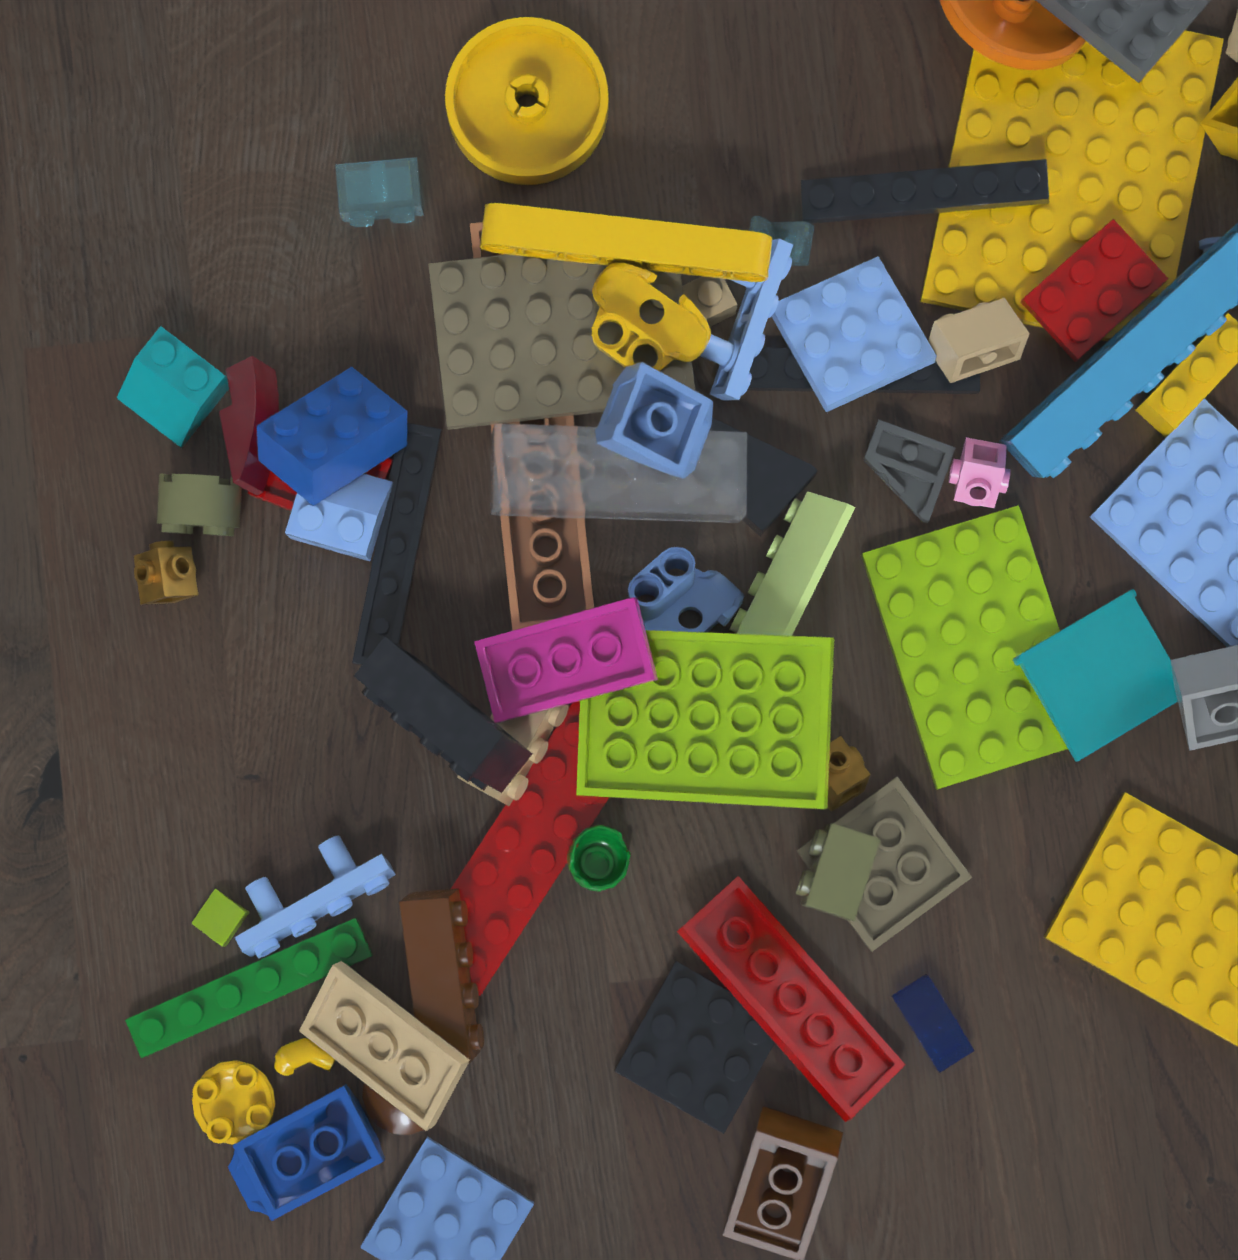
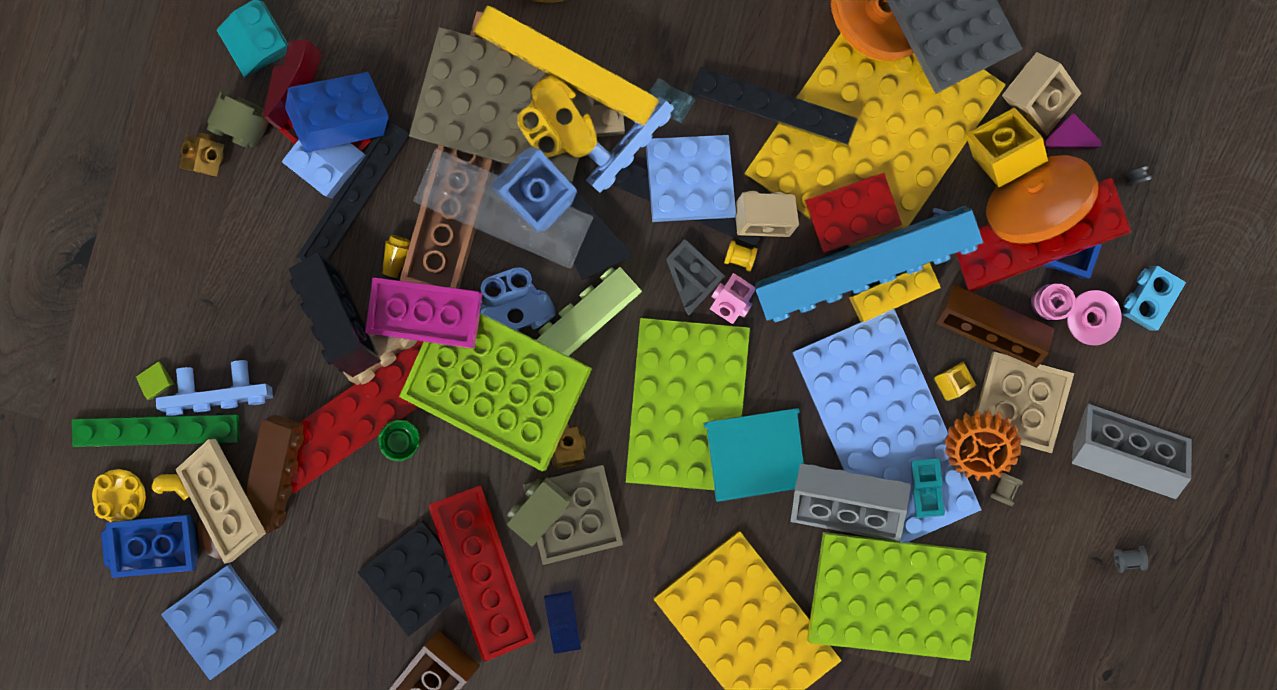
camera: 25 degrees right, 5 degrees up
none -> yellow cone [382,235,411,278]
none -> yellow bush [724,240,758,272]

